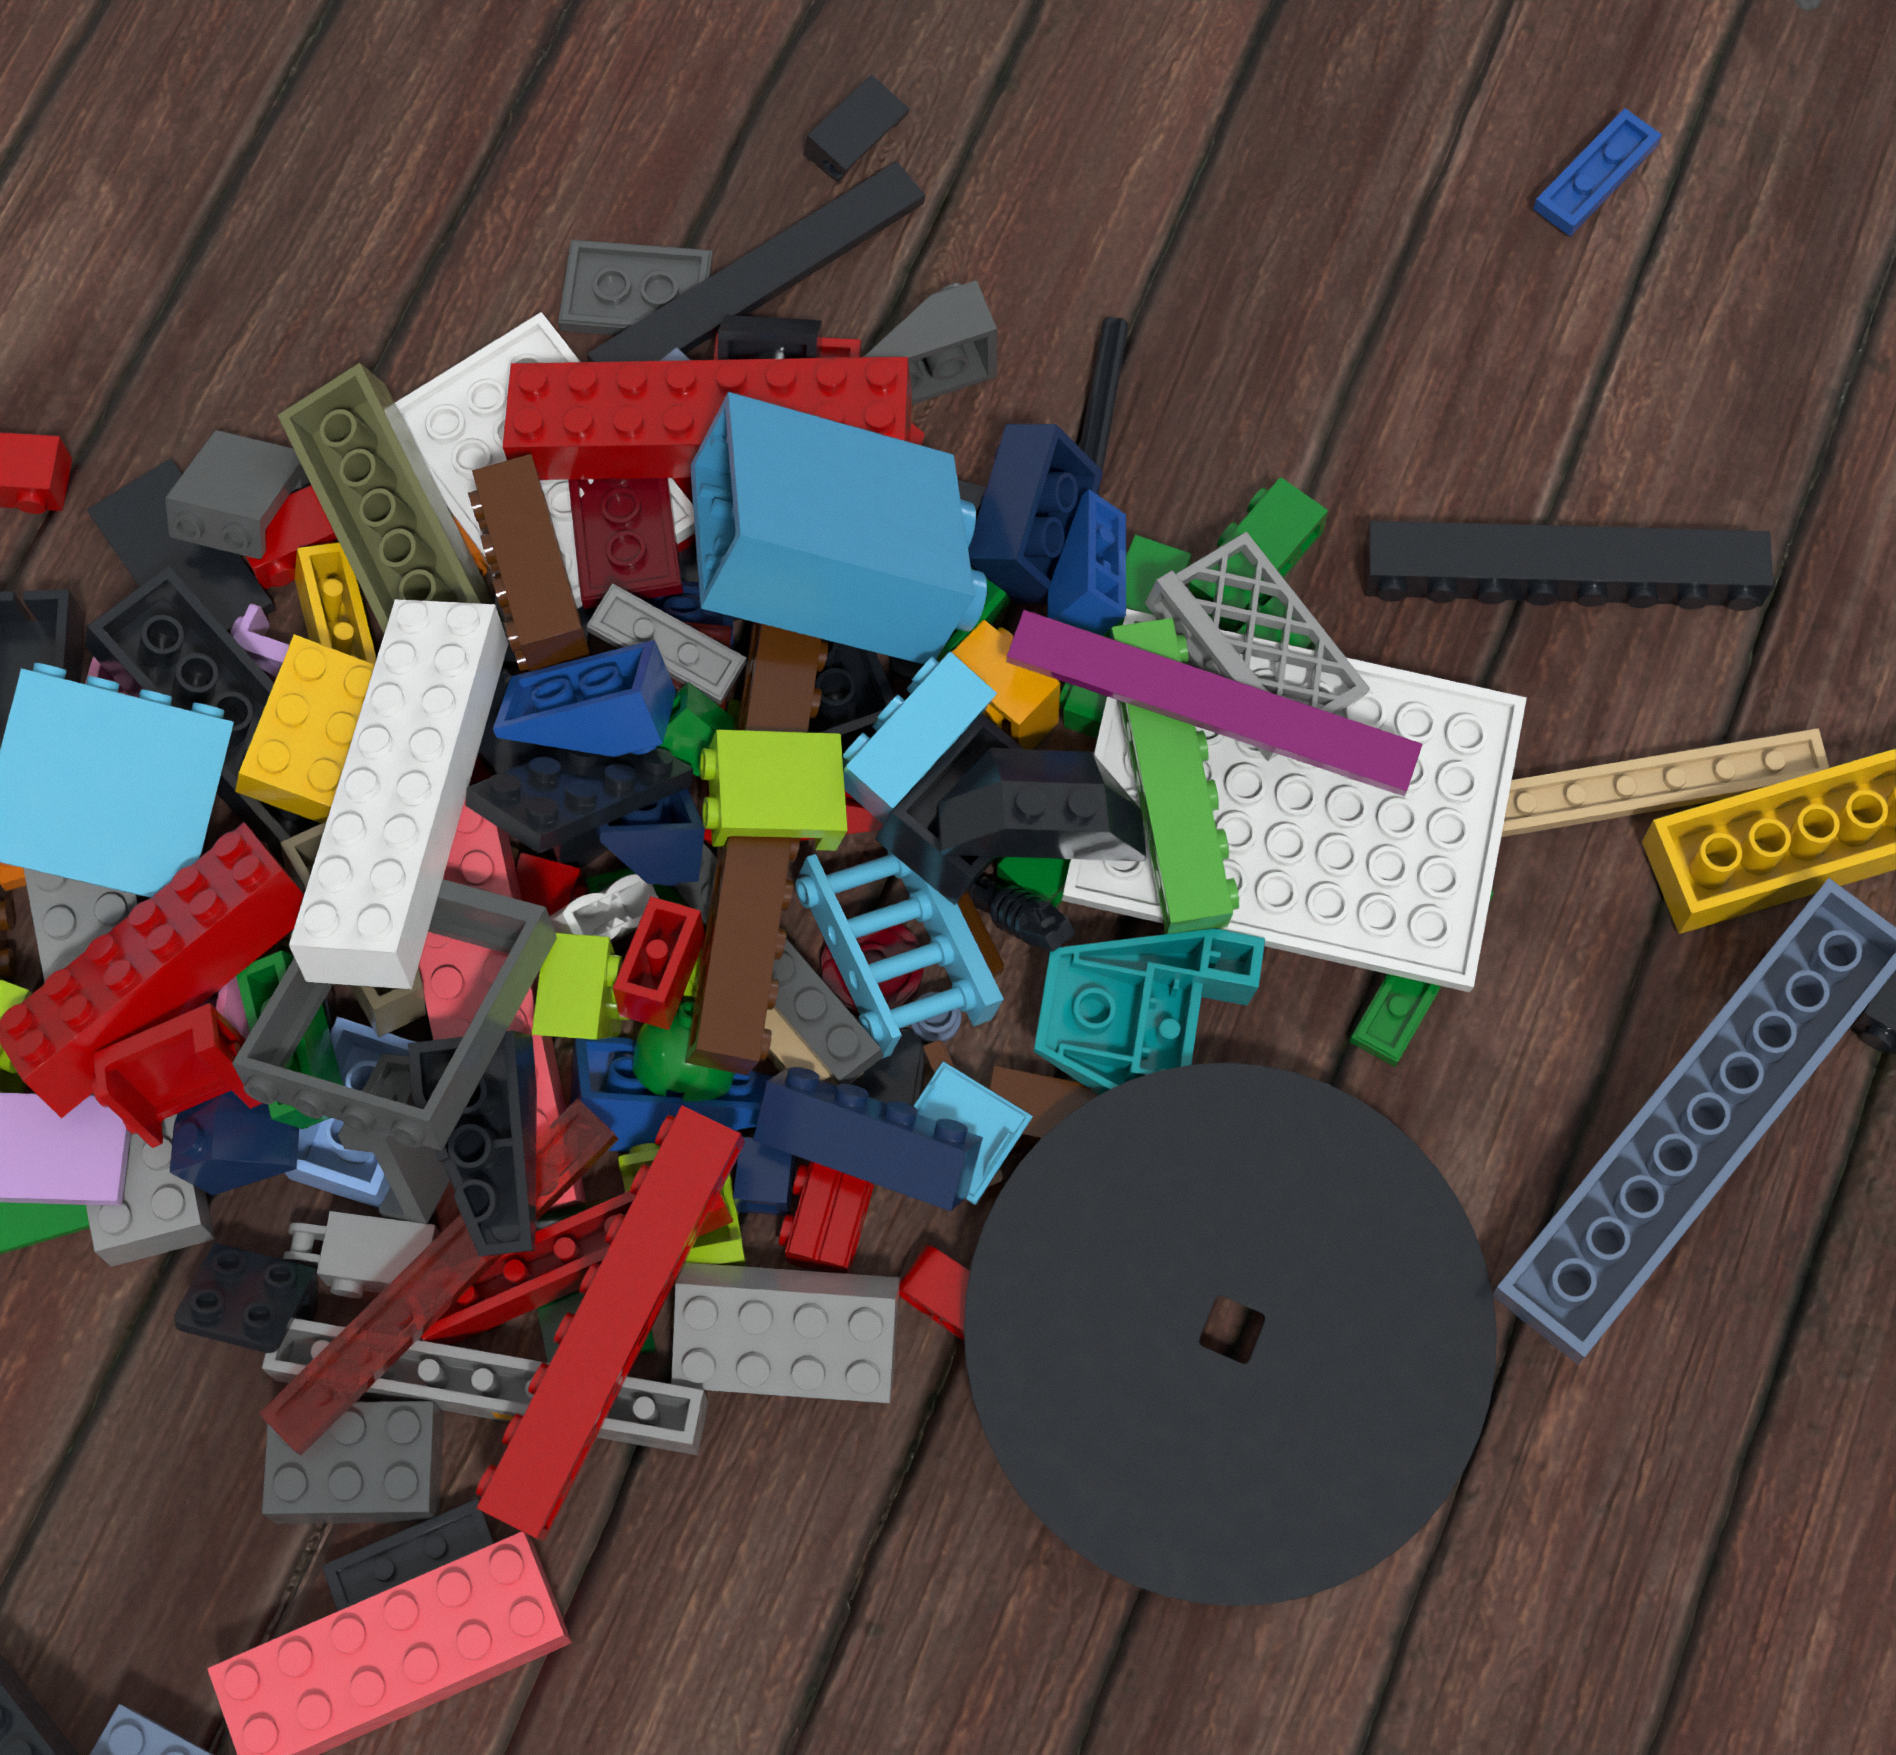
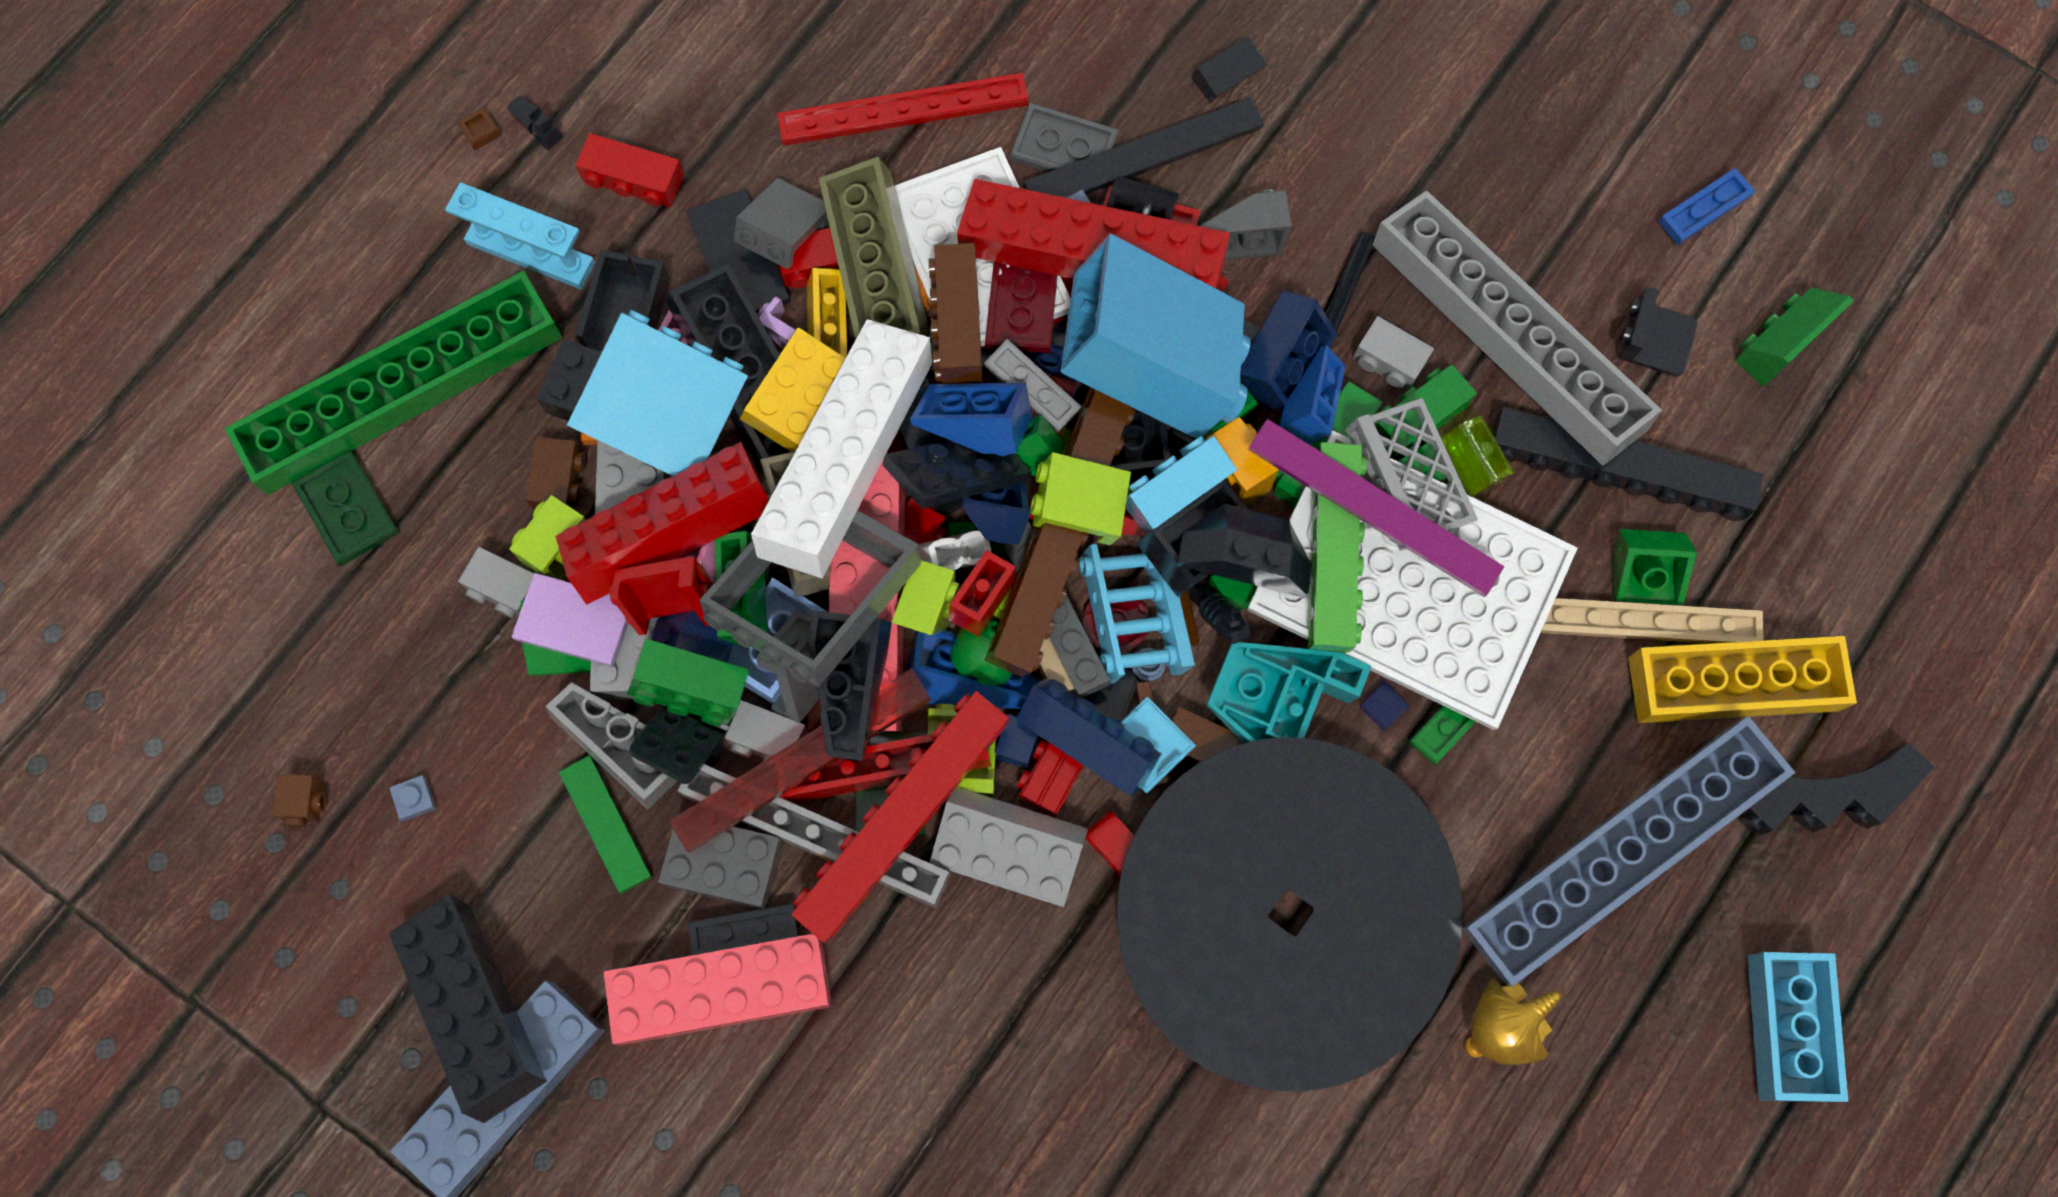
camera: 10 degrees right, 5 degrees up
none -> light grey wedge [545,682,677,810]
none -> green tile [559,755,653,894]
none -> green brick [627,638,749,726]
none -> red tile [777,73,1029,146]
none -> light grey brick [1353,316,1434,391]
none -> clear blue tile [1360,683,1409,731]
none -> light grey brick [1373,190,1662,466]
none -> clear neon green brick [1441,415,1514,497]
none -> pearl gold piece [1464,979,1562,1065]
none -> green slope [1613,529,1697,606]
none -> black bracket [1618,287,1697,377]
none -> green slope [1735,287,1854,387]

